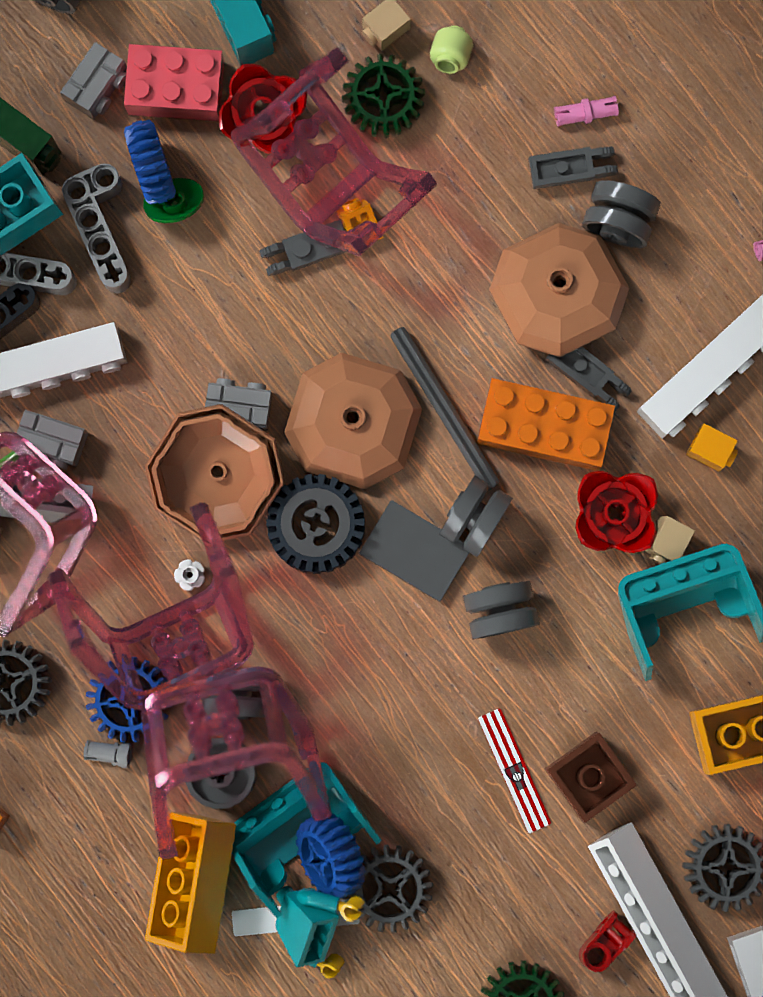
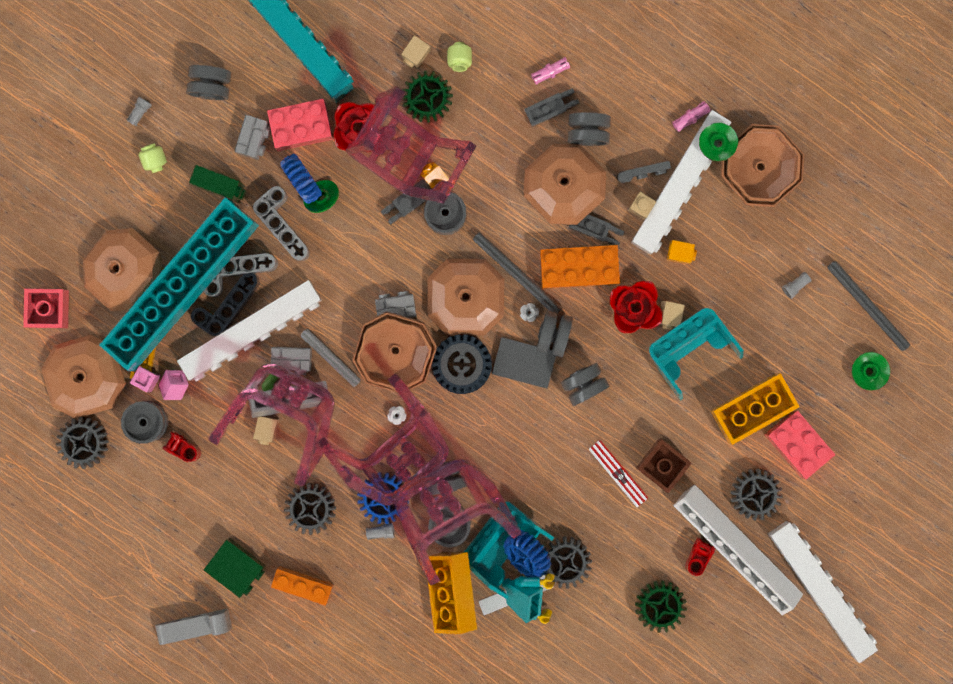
camera: 15 degrees left, 5 degrees up
none -> light grey axle [300,329,361,387]
none -> dark grey wheel [424,191,466,235]
none -> white plate [520,303,539,322]
none -> dark grey hinge [616,161,671,183]
none -> tan brick [628,192,656,220]

